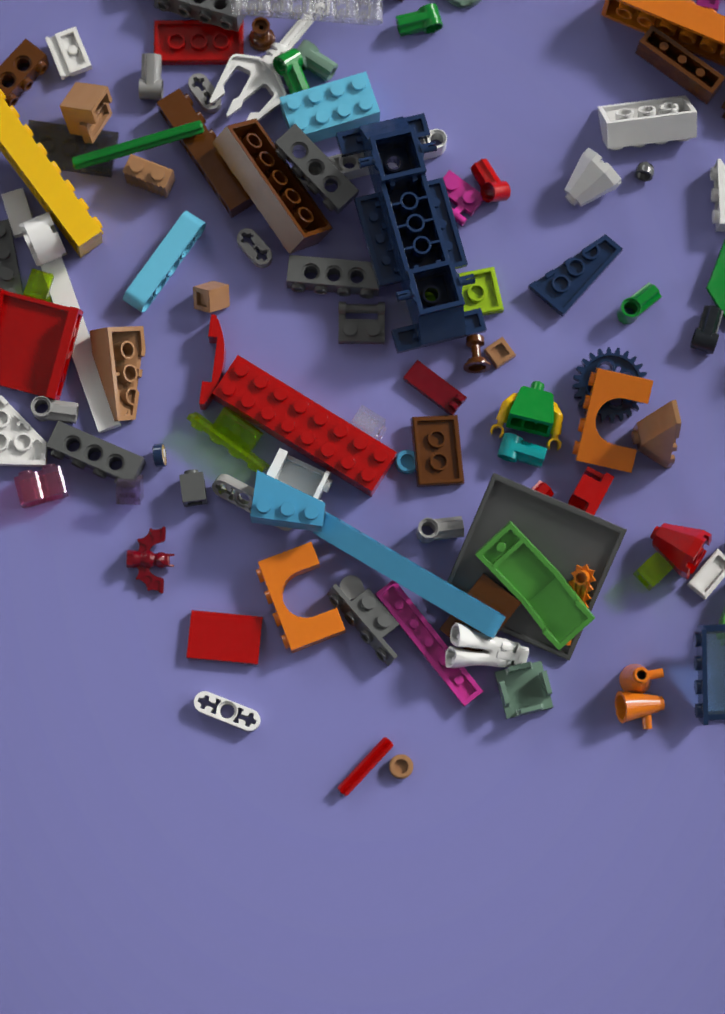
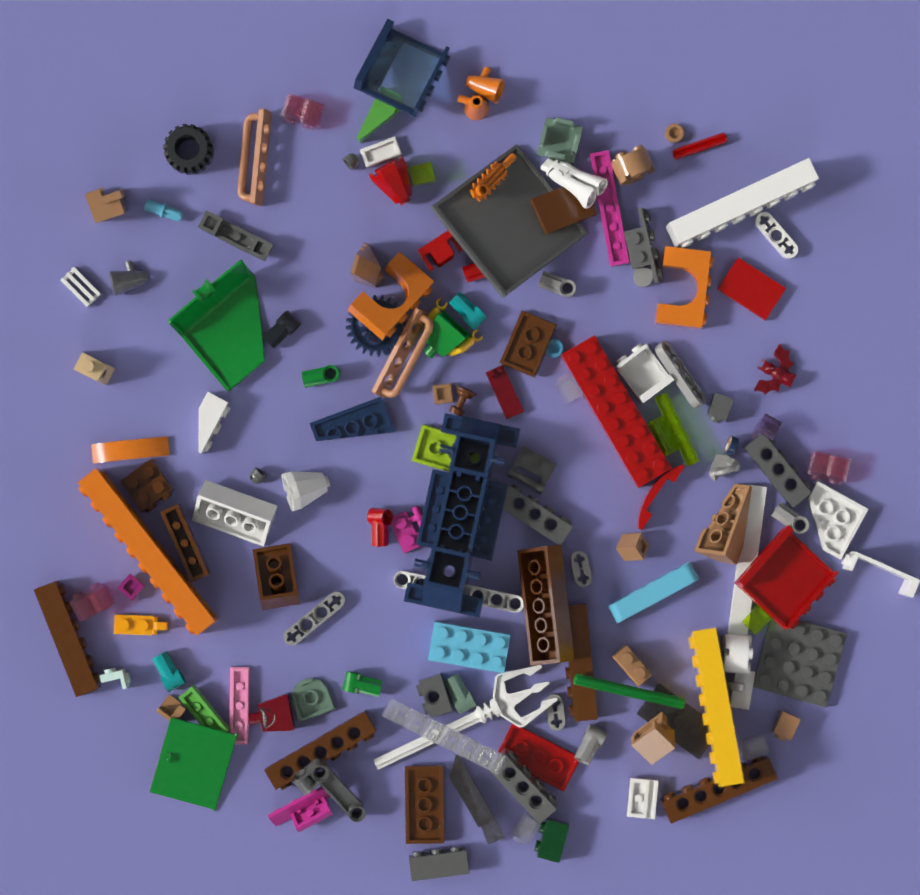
camera: 150 degrees left, 10 degrees up
reddish brown piece [249,17,275,52] -> none
dark azure wedge [250,470,325,532] -> none
green piece [273,48,310,94] -> none
dark grey brick [275,124,359,214] -> none
dark azure beam [313,512,506,638] -> none
bright green windscreen [475,521,595,650] -> none
none -> reddish brown slope [252,543,300,611]
none -> light grey beam [283,591,346,646]
none -> nougat piece [371,307,433,398]
none -> dark grey brick [416,673,452,718]
none -> medium nougat brick [611,145,655,186]
none -> white brick [665,158,819,248]
none -> light grey piece [709,454,740,481]
none -> light grey tile [726,681,745,692]

